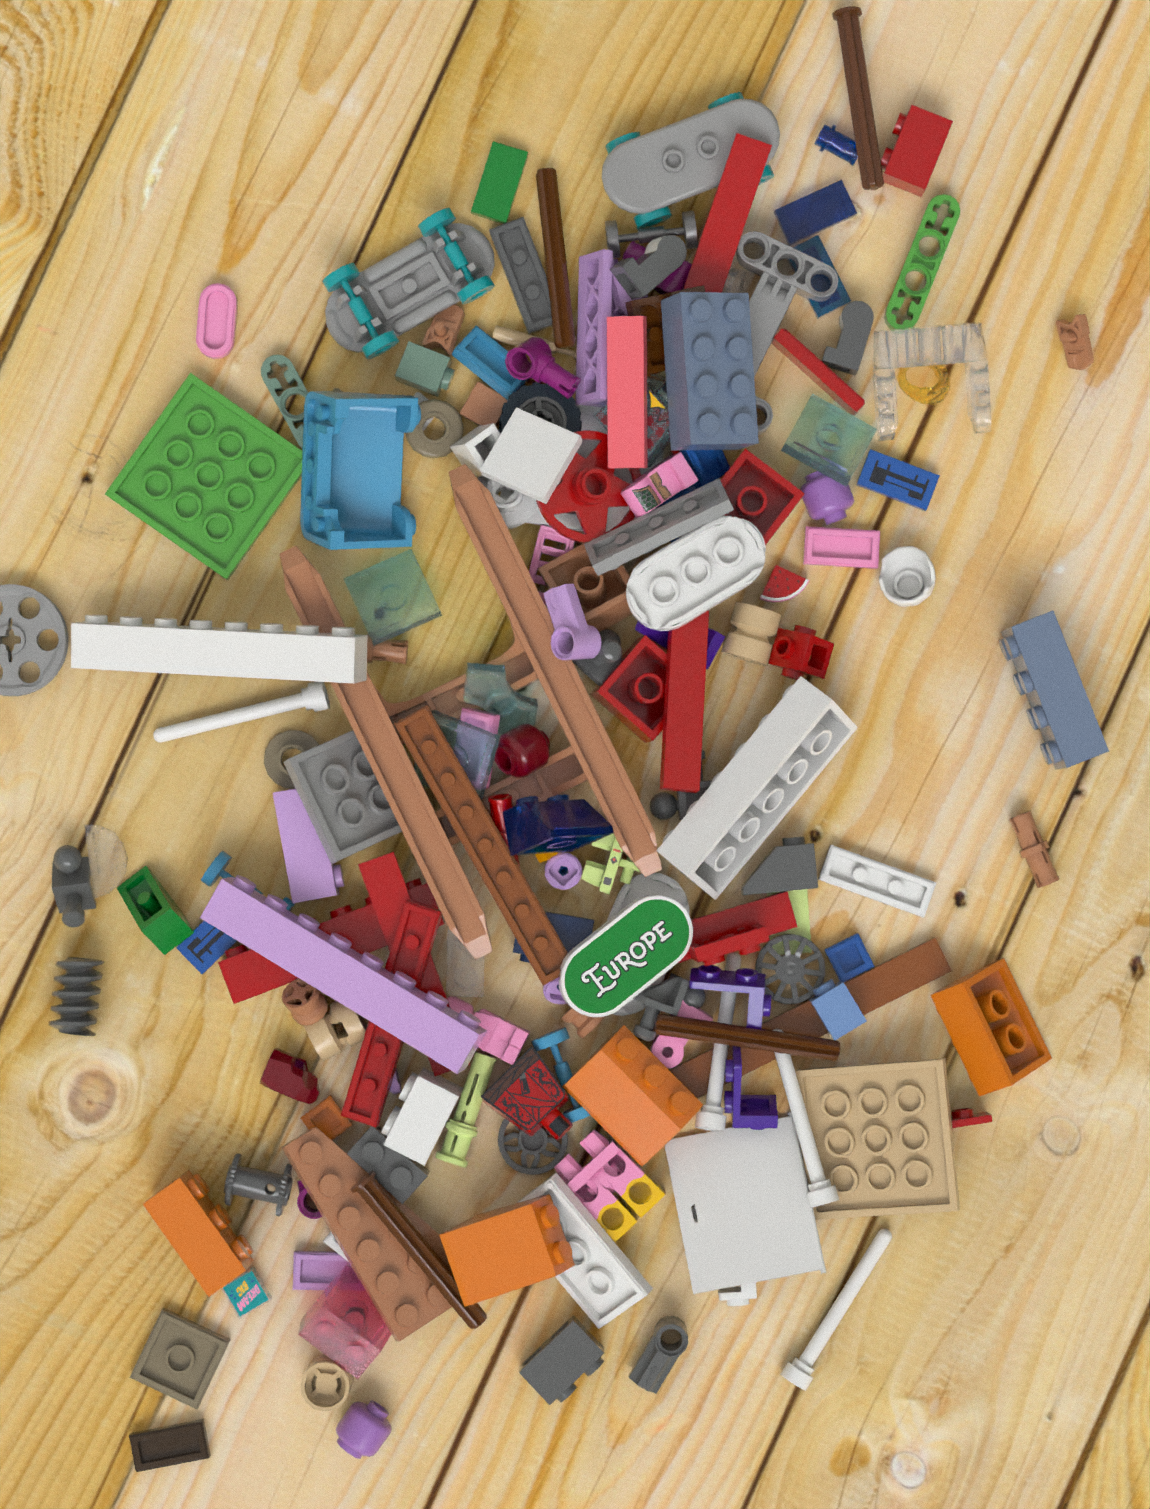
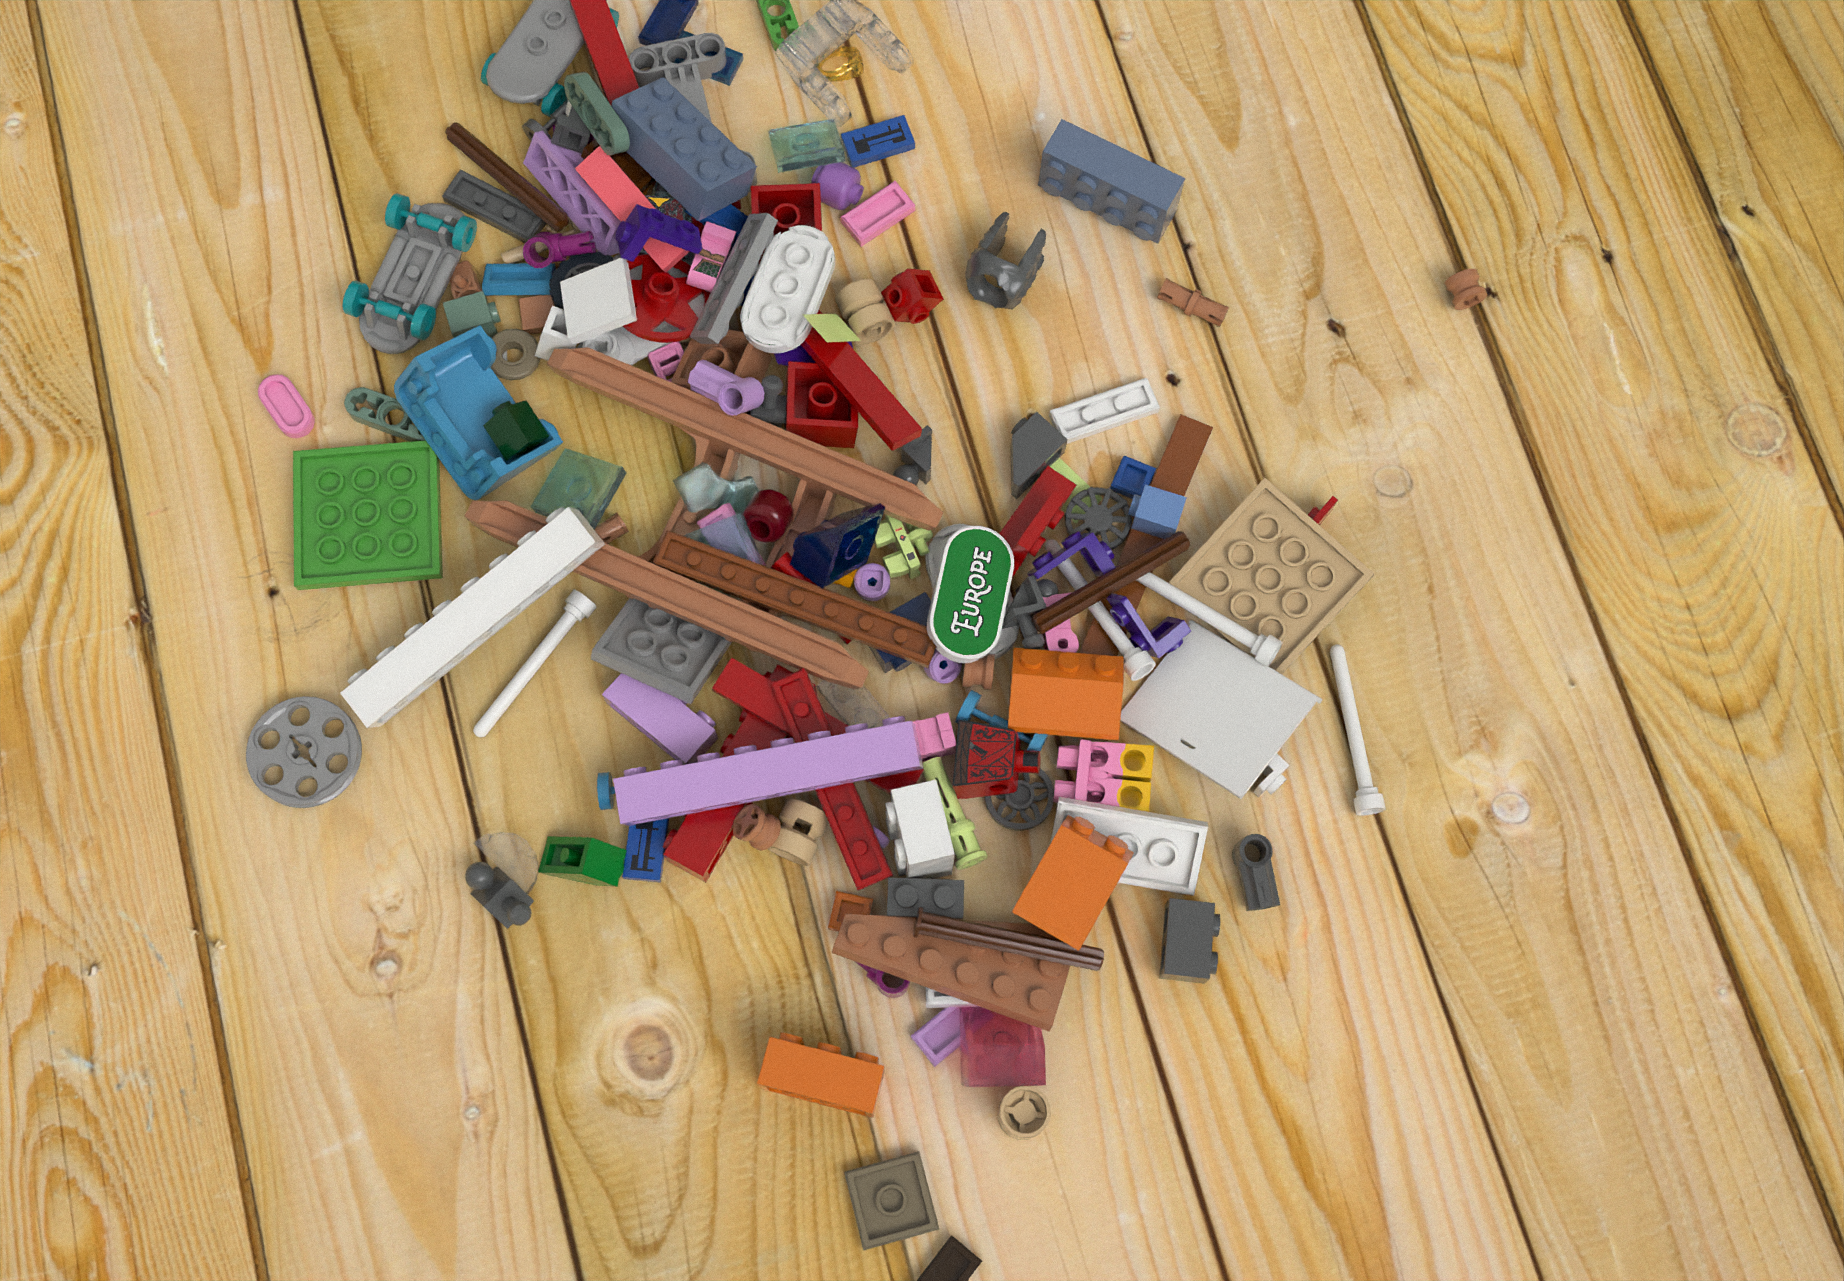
camera: 45 degrees left, 15 degrees down
dark grey piece [49,957,104,1036] -> none
tile [221,1266,273,1319] -> none
dark grey hose [224,1154,293,1216] -> none
dark red rock [260,1048,321,1104] -> none
dark tan piece [264,730,319,789] -> none
medium lavender head [336,1400,392,1459] -> none
green tile [471,141,529,224] -> none
white brick [657,676,858,900] -> none
red tile [760,565,810,603] -> none
red tile [771,328,865,417] -> none
dark grey leg [821,301,874,376] -> none
white hair [879,546,936,607] -> none
orange slope [930,958,1052,1097] -> none
none -> dark green brick [483,400,549,461]
none -> sand green beam [564,72,630,155]
none -> dark purple bracket [615,204,702,262]
none -> yellowish green sticker [802,314,861,342]
none -> dark grey piece [965,212,1046,310]

